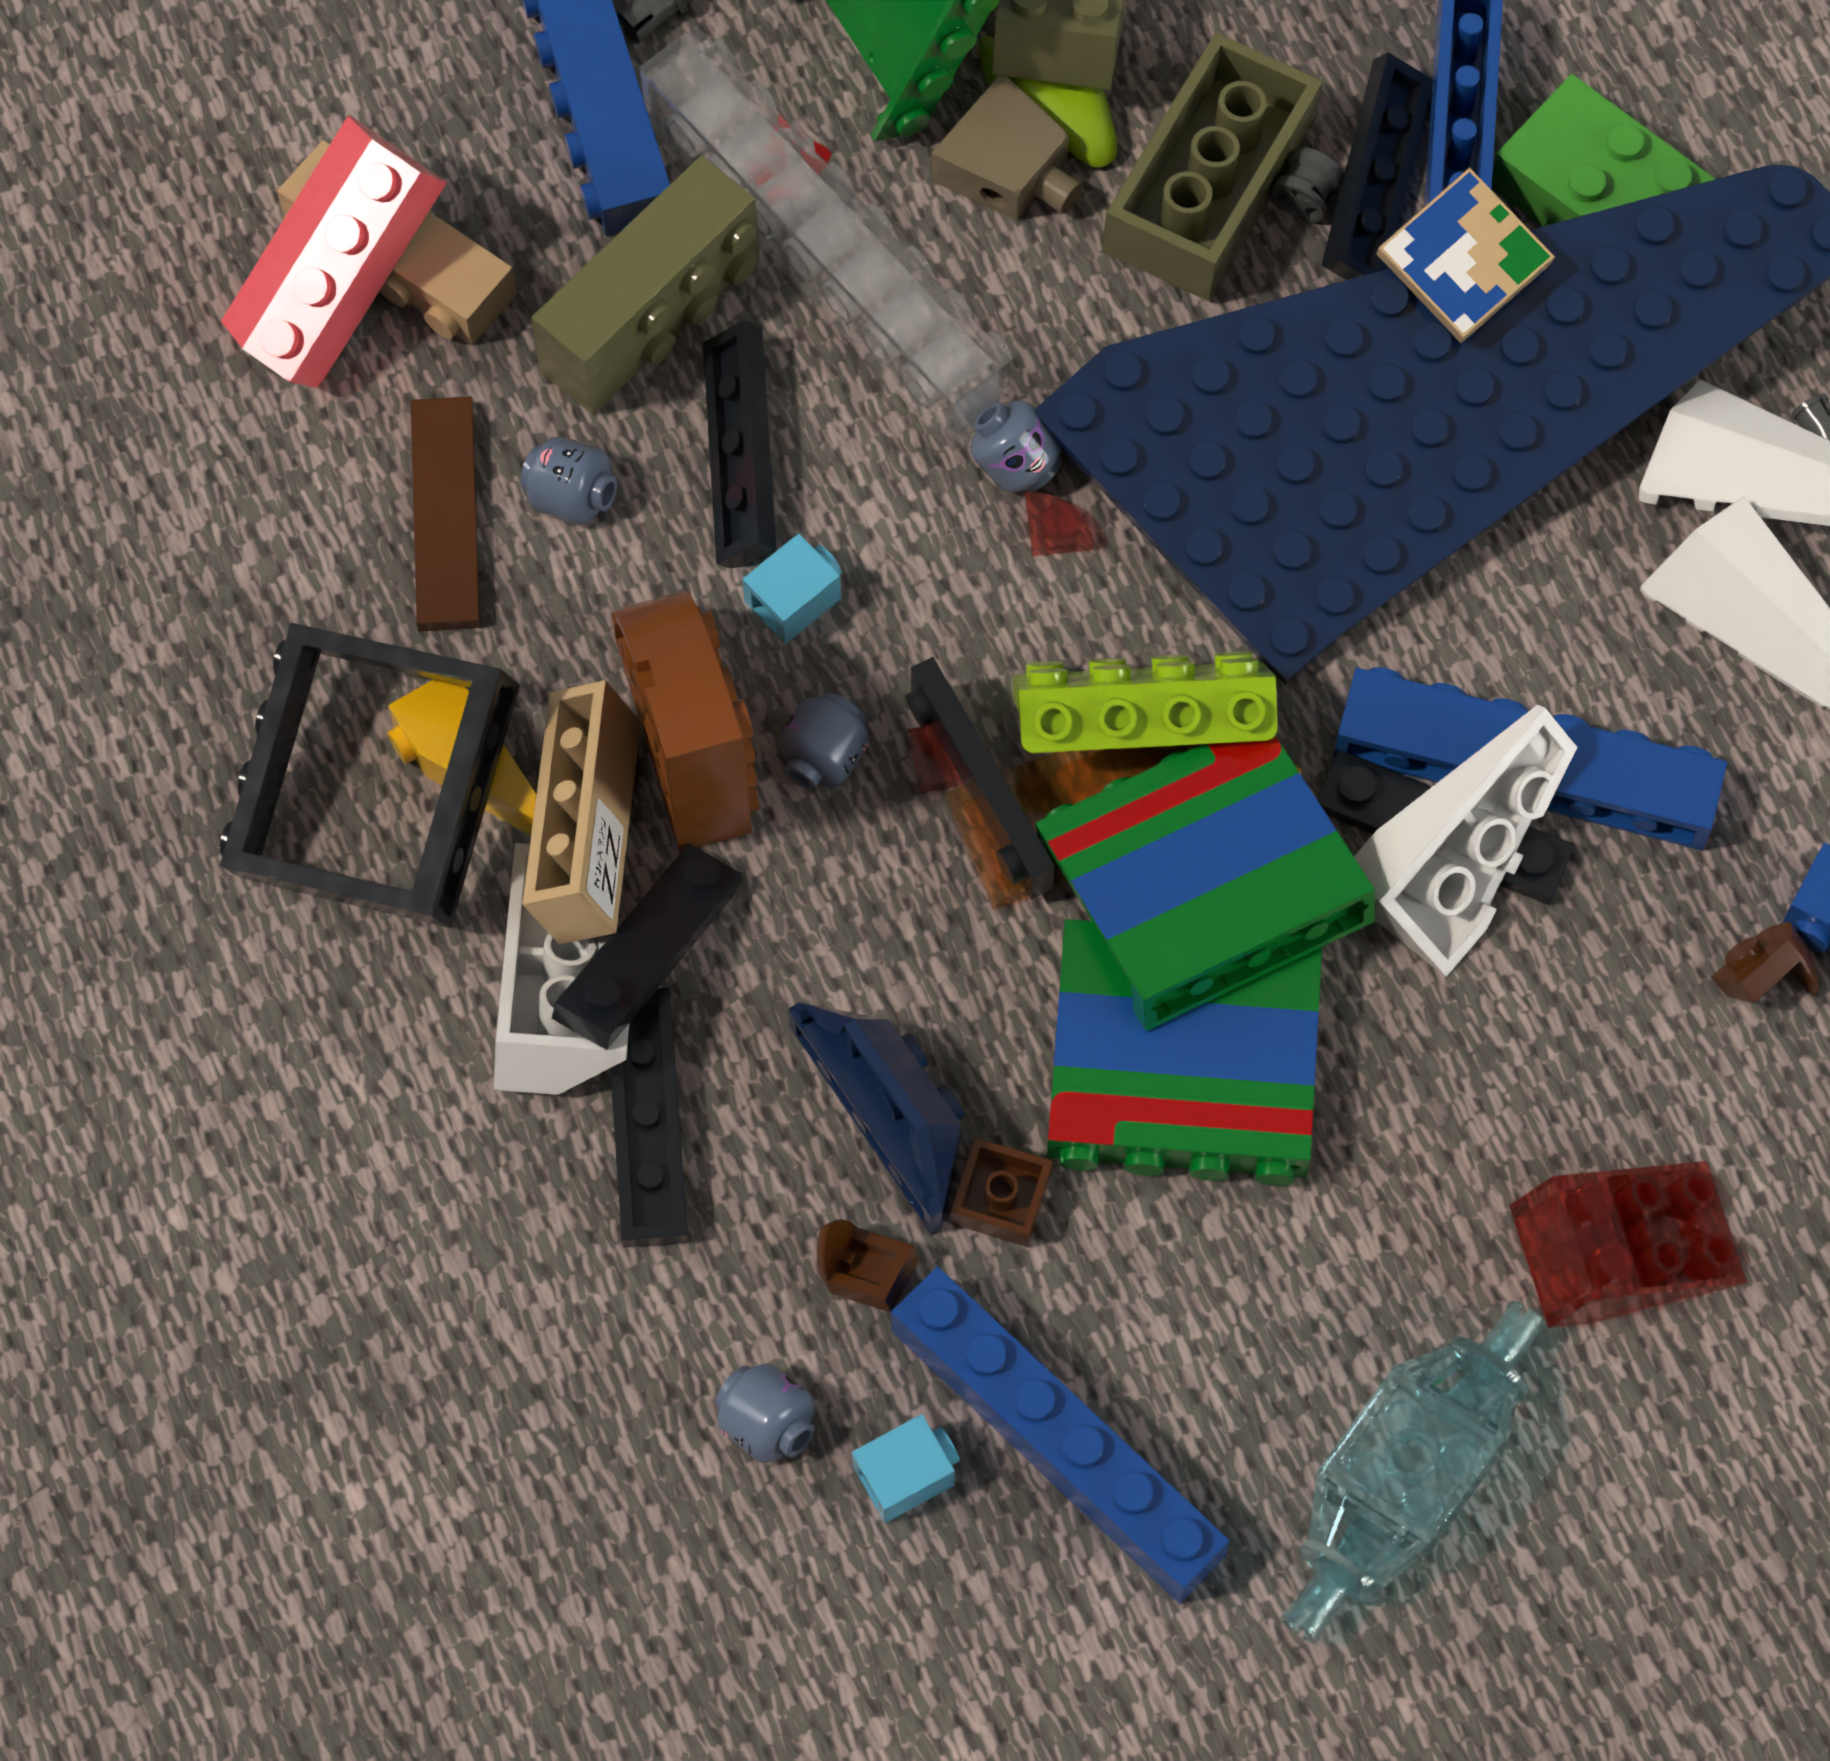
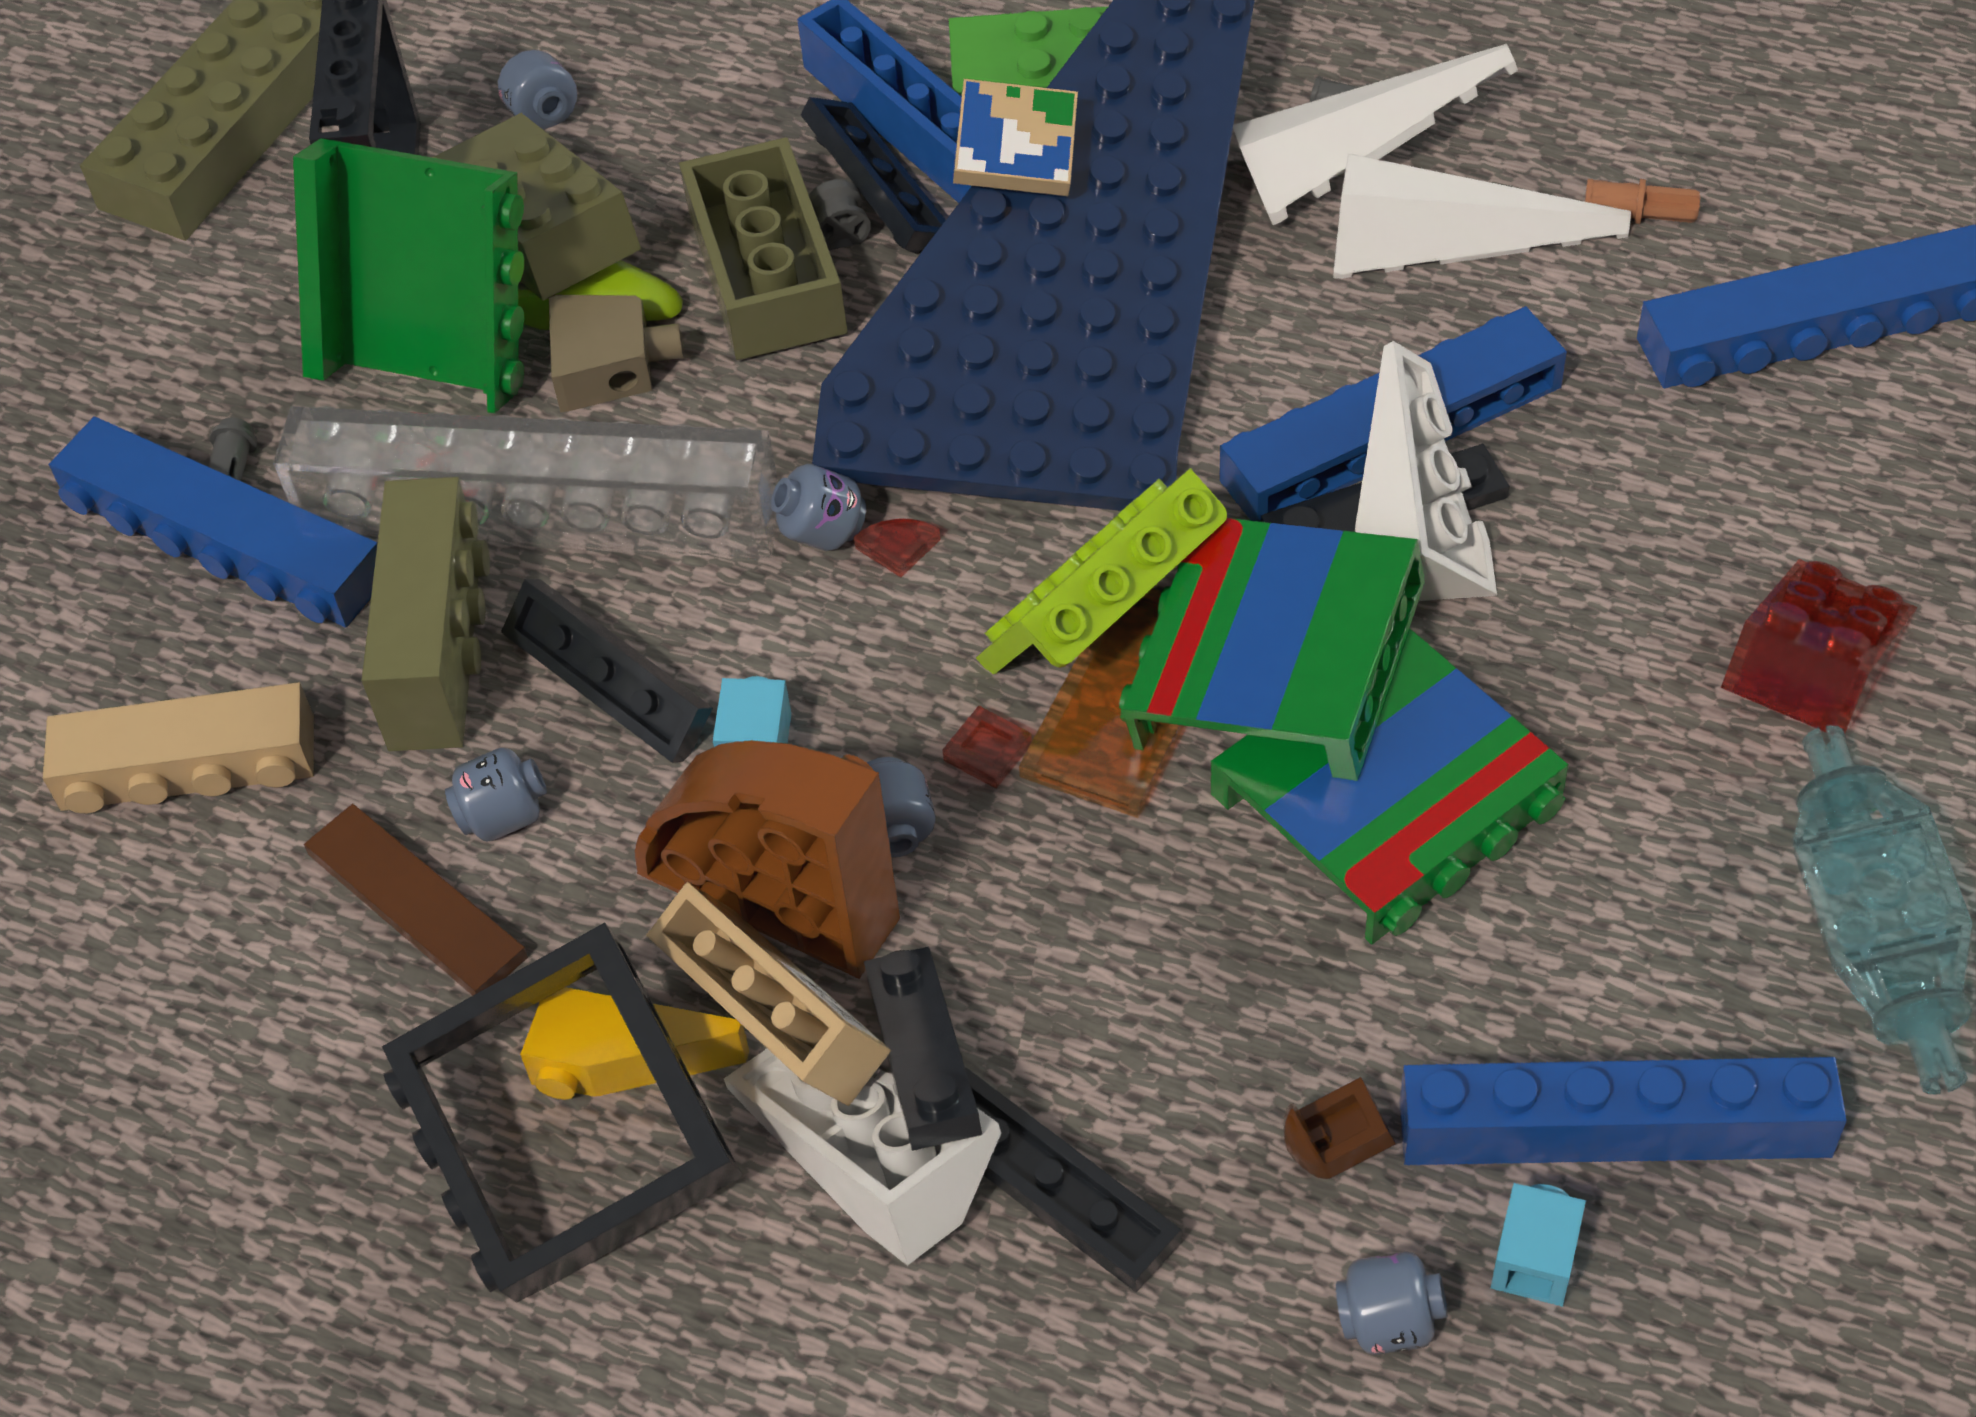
camera: 40 degrees left, 15 degrees down
coral slope [221,115,447,388] -> none
dark blue wedge [788,1002,964,1234] -> none
black plate [906,657,1055,900] -> none
reddish brown piece [950,1137,1053,1247] -> none
reddish brown plate [1711,922,1819,1003] -> none

